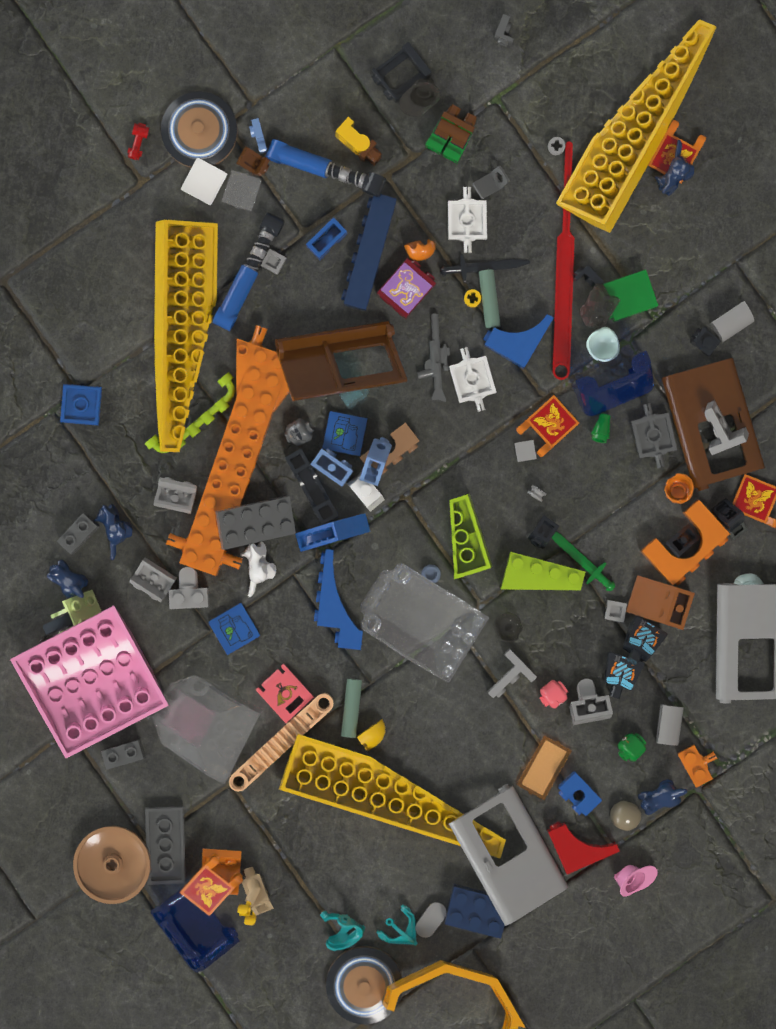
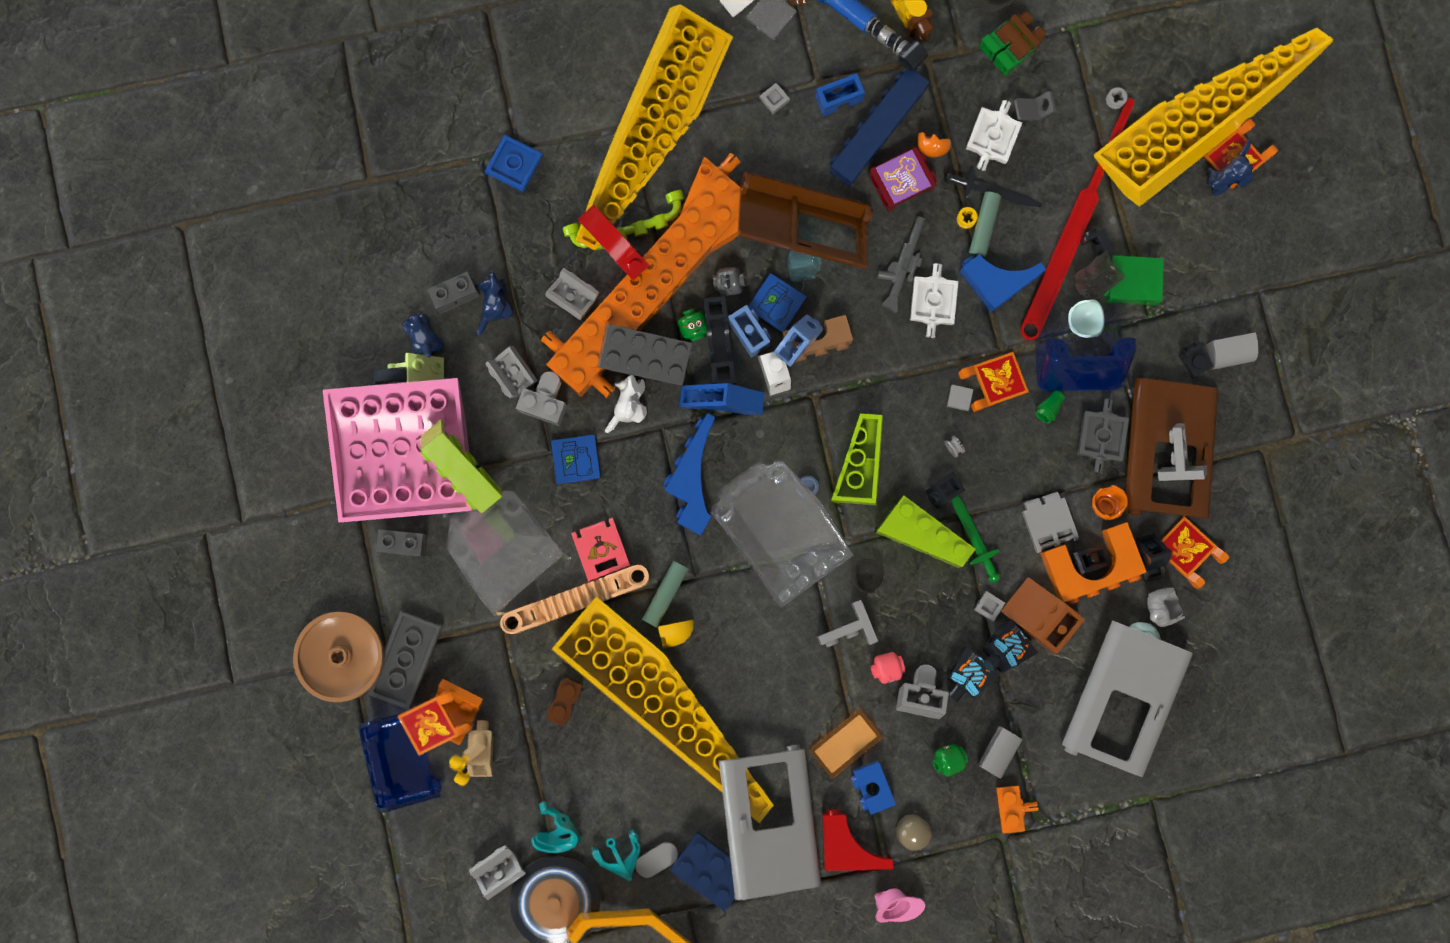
camera: 20 degrees right, 5 degrees down
piece [212,212,285,332] -> none
dark blue animal [638,779,687,815] -> none
none -> lime wedge [420,420,502,514]
none -> light grey bracket [469,845,526,900]
none -> reddish brown brick [547,677,583,726]
none -> red arch [577,204,649,280]
none -> green head [678,308,707,342]
none -> light grey plate [1022,492,1079,553]
none -> light grey hair [1147,588,1185,627]

